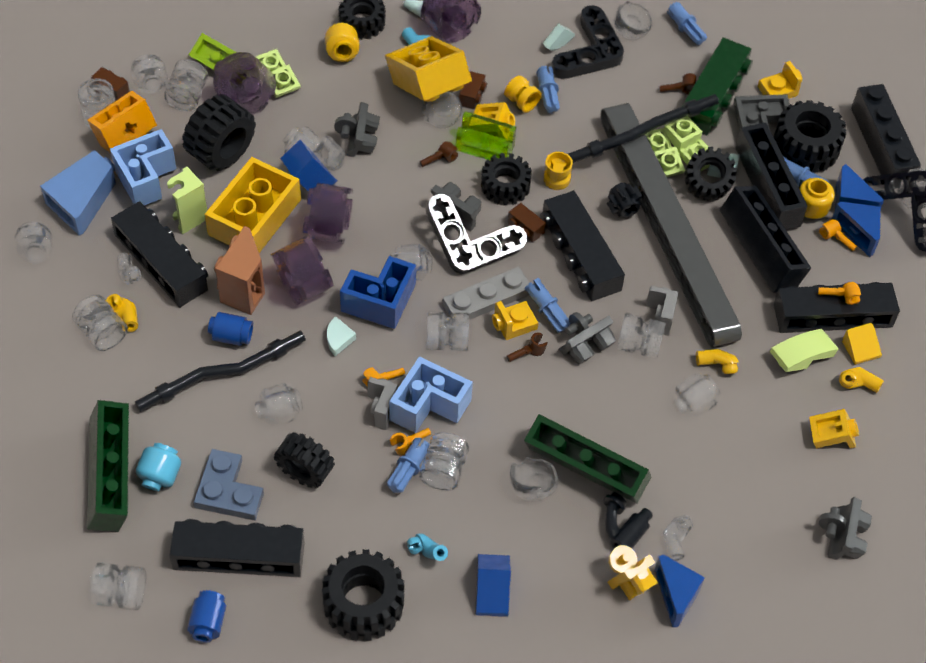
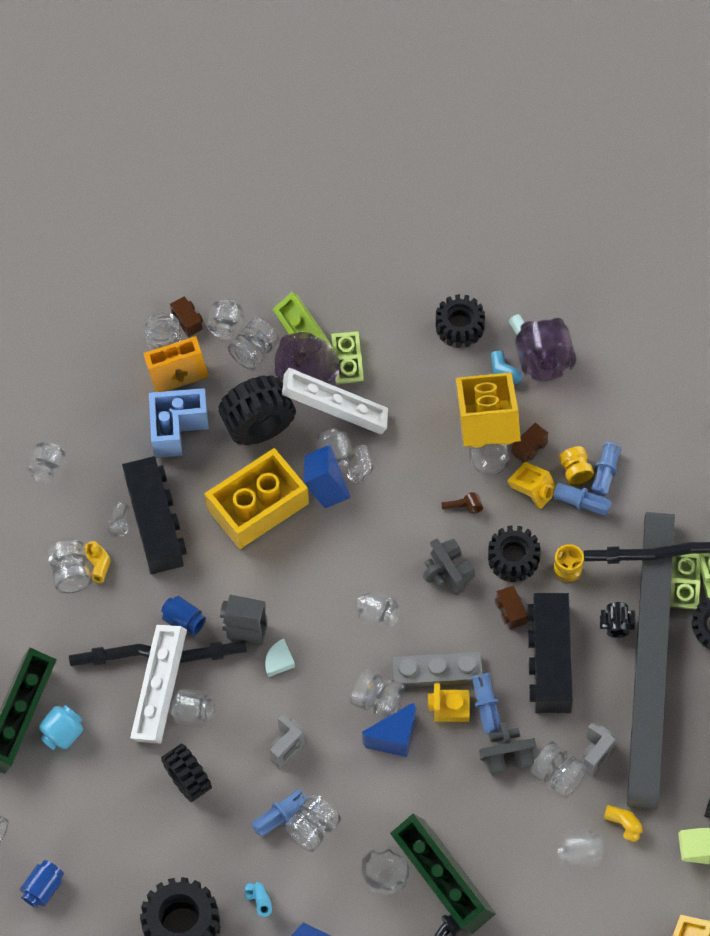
camera: 30 degrees right, 5 degrees up
medium blue slope [40,150,116,236] -> none
yellowish green hinge [167,167,207,234] -> none
black brick [169,519,305,577] -> none
sand blue plate [194,449,264,521] -> none
nougat slope [214,226,265,315] -> none
clear purple brick [270,236,334,306] -> none
clear purple brick [303,183,353,244] -> none
yellow head [324,23,360,62] -> none
dark grey hips [334,102,380,157] -> none
blue brick [340,256,416,329] -> none
light orange hand [362,367,405,387] -> none
light blue brick [389,356,473,433] -> none
light orange hand [390,428,431,456] -> none
beam [426,194,527,273] -> none
clear neon green hinge [455,111,516,161] -> none
reddish brown hand [506,332,548,362] -> none
light aqua tile [543,23,576,50] -> none
black beam [552,5,624,79] -> none
none -> white plate [130,625,187,744]
none -> dark grey brick [220,595,268,645]
none -> white plate [282,368,388,435]
none -> blue slope [362,703,416,757]
none -> medium blue axle [553,482,611,515]

